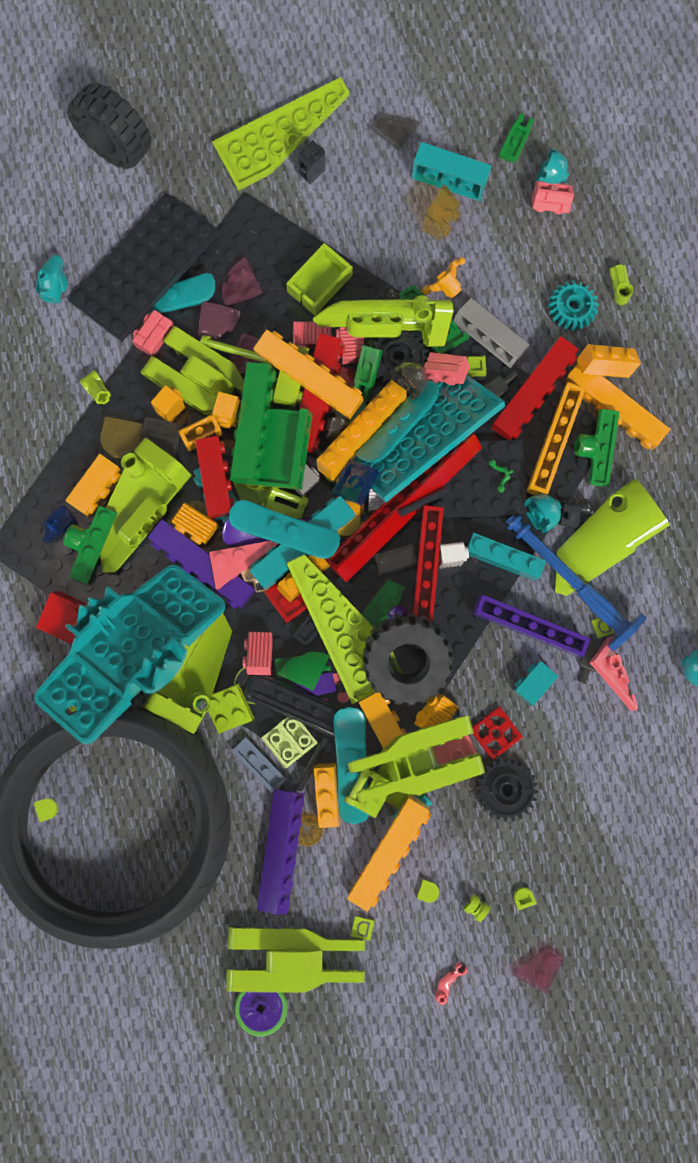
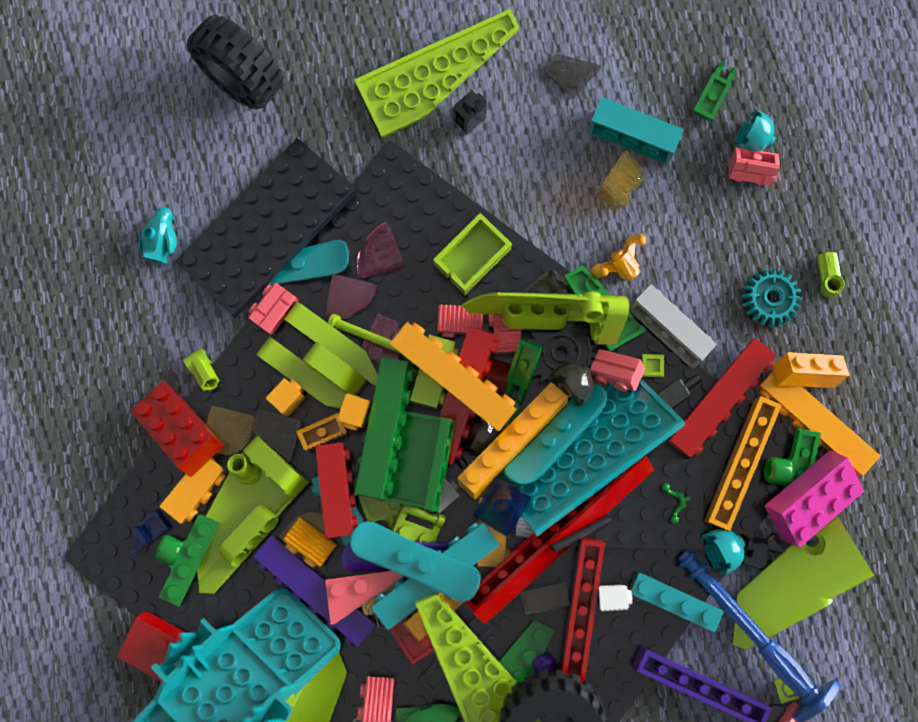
camera: 10 degrees right, 0 degrees up
none -> red brick [130,380,224,477]
none -> dark pink brick [765,451,864,548]

